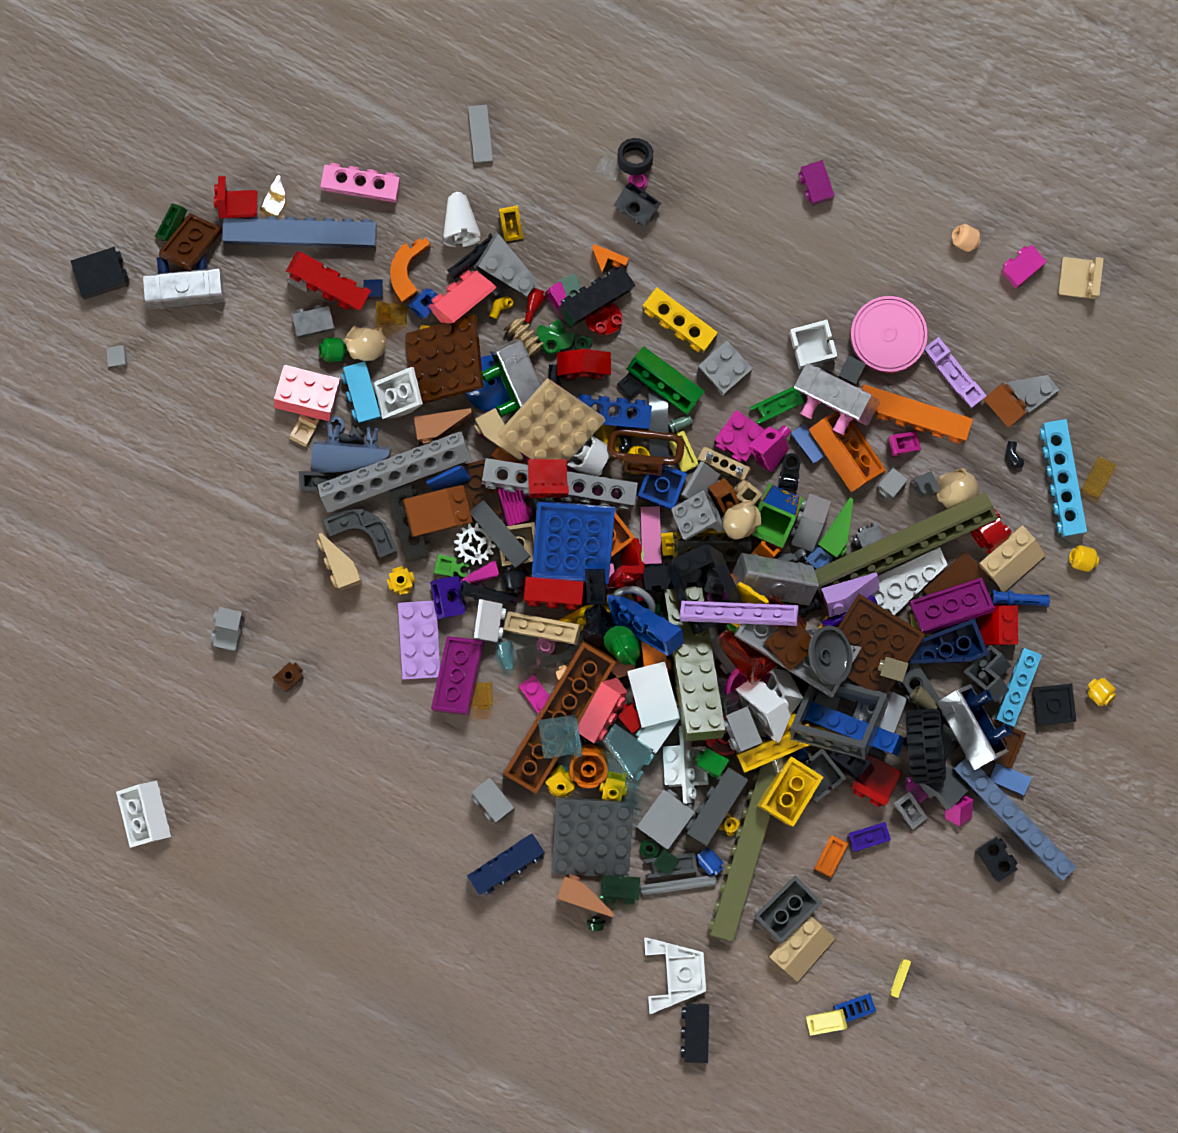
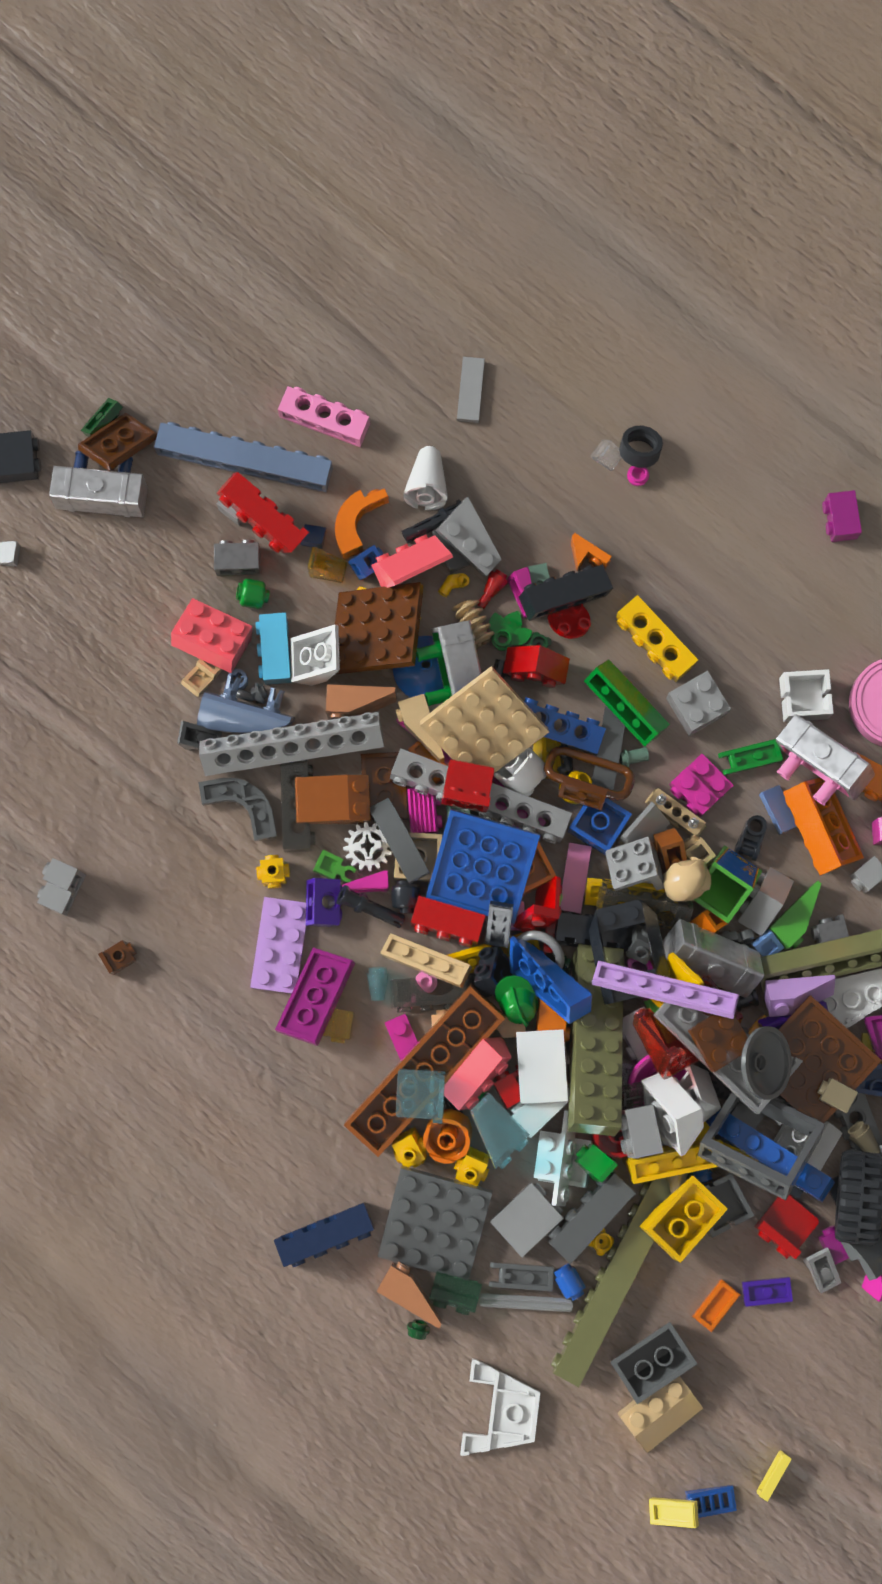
camera: 15 degrees right, 5 degrees down
red bracket [214,176,258,218] -> none
slope [260,176,286,217] -> none
tan slope [317,533,362,591] -> none
tan helmet [344,326,386,361] -> none
blue slope [426,466,470,491] -> none
light grey brick [471,778,515,823] -> none
white slope [474,599,506,643] -> none
yellow slope [499,205,524,242] -> none
black brick [614,182,661,226] -> none
black tile [617,372,644,398] -> none
dark green plate [640,839,659,858] -> none
clear green tile [653,849,680,876] -> none
light yellow tile [668,431,699,472] -> none
black brick [681,1003,710,1063] -> none
dark pink torso [749,425,791,473] -> none
black brick [829,751,875,784] -> none
dark grey brick [838,356,866,386] -> none

